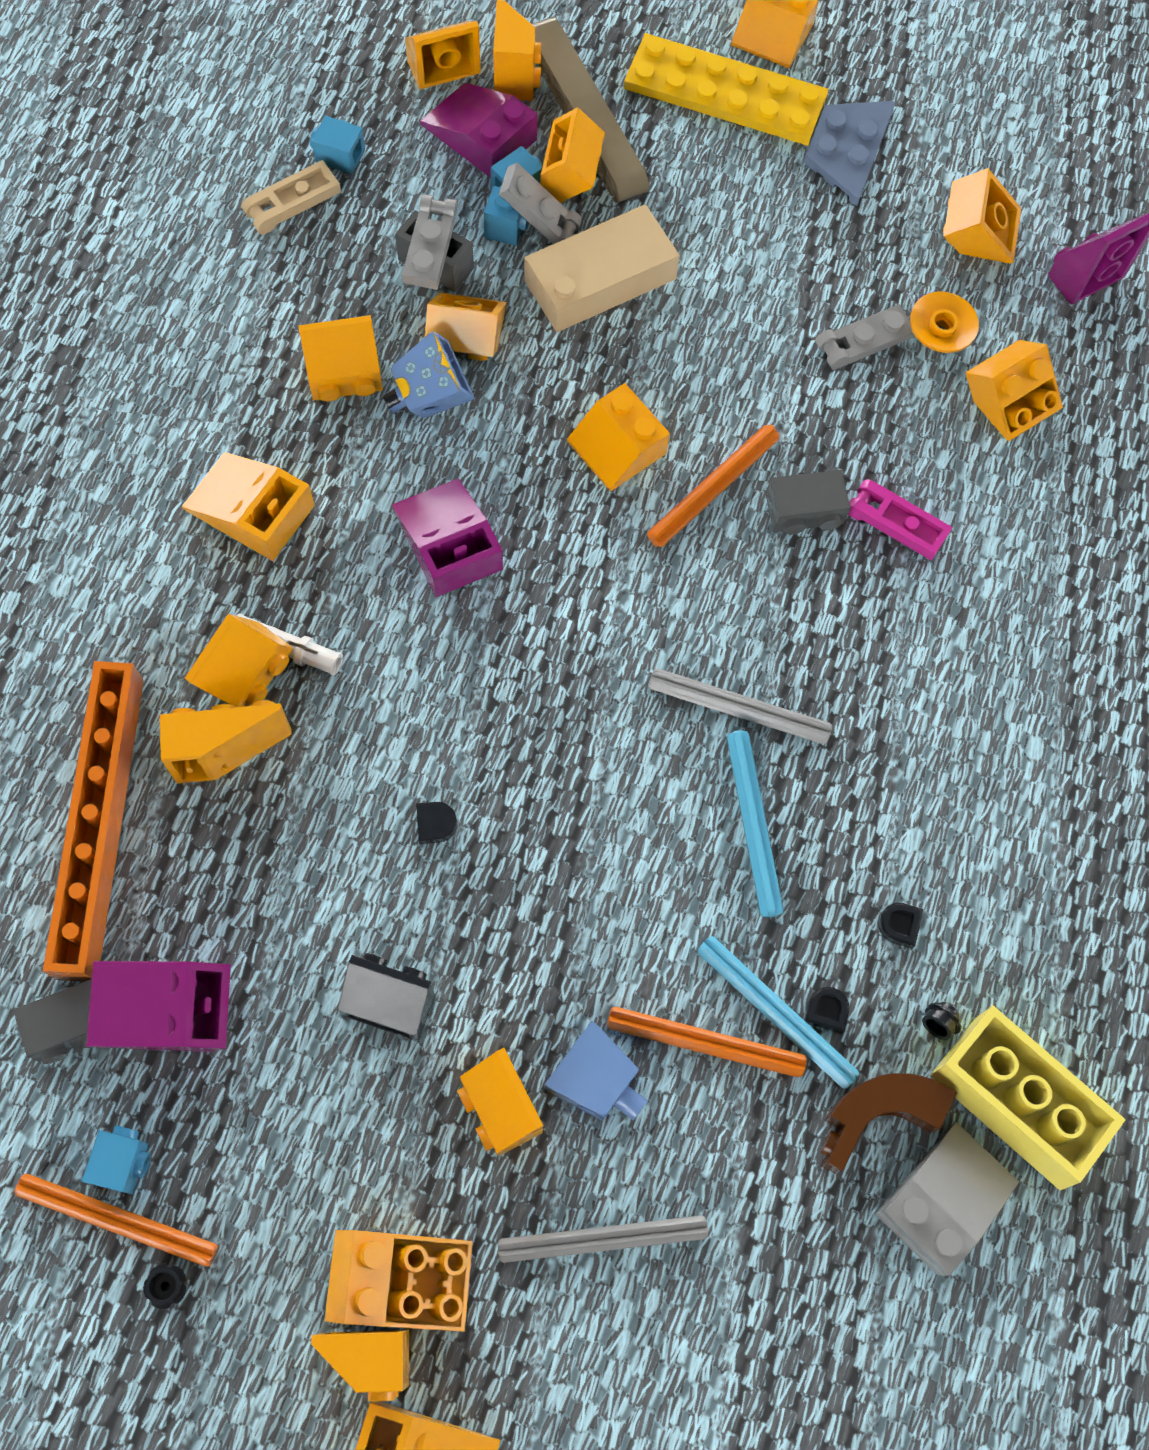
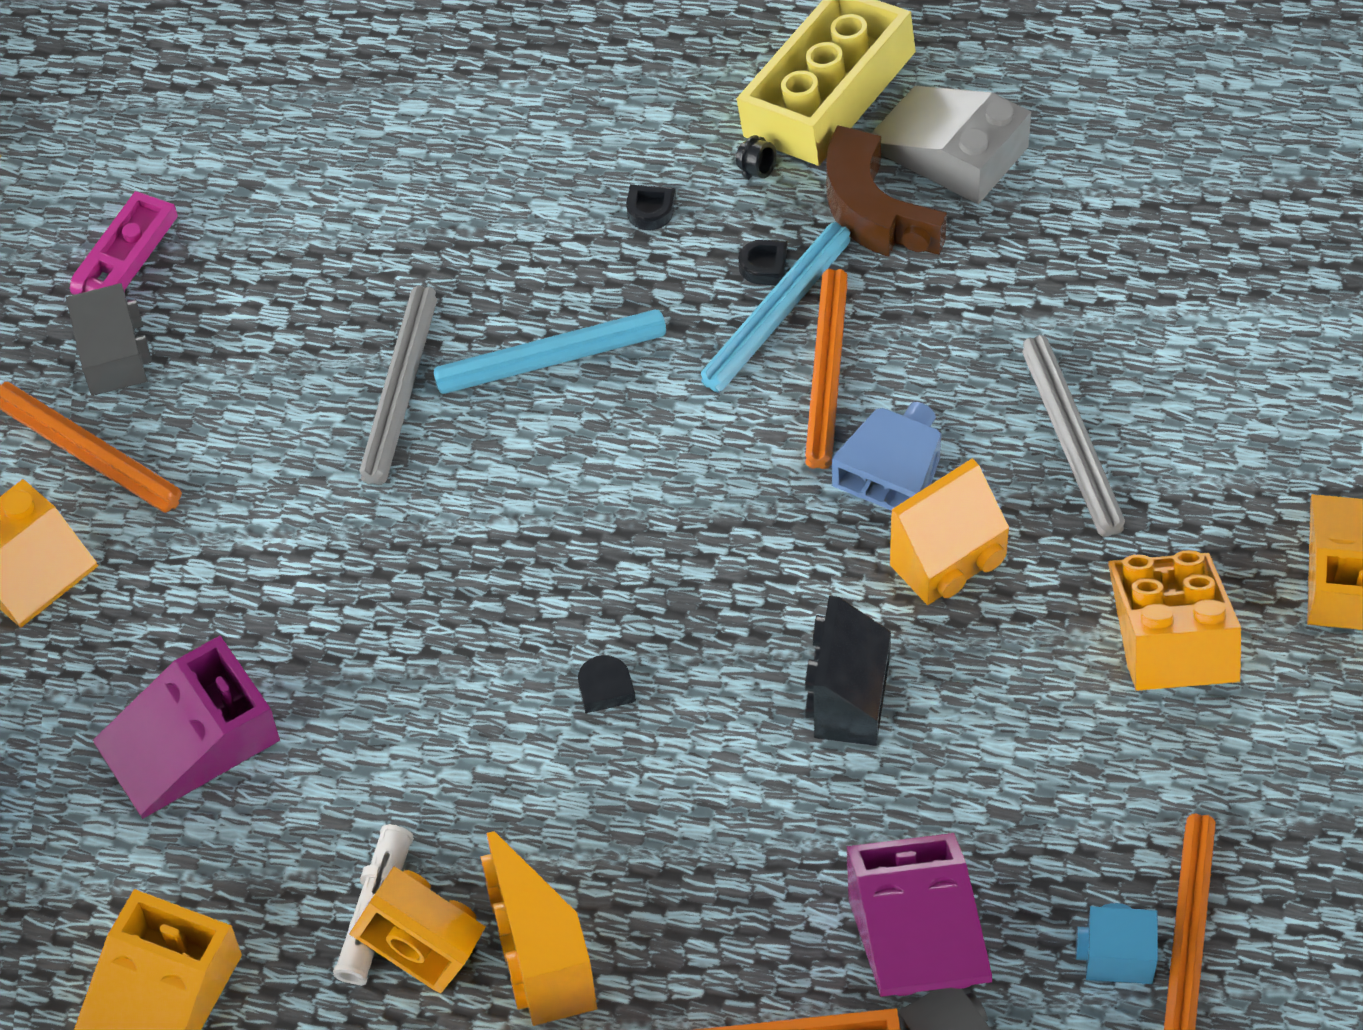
camera: 90 degrees left, 15 degrees down
black plate [143,1264,187,1309] -> none
light orange slope [311,1330,409,1402] -> none

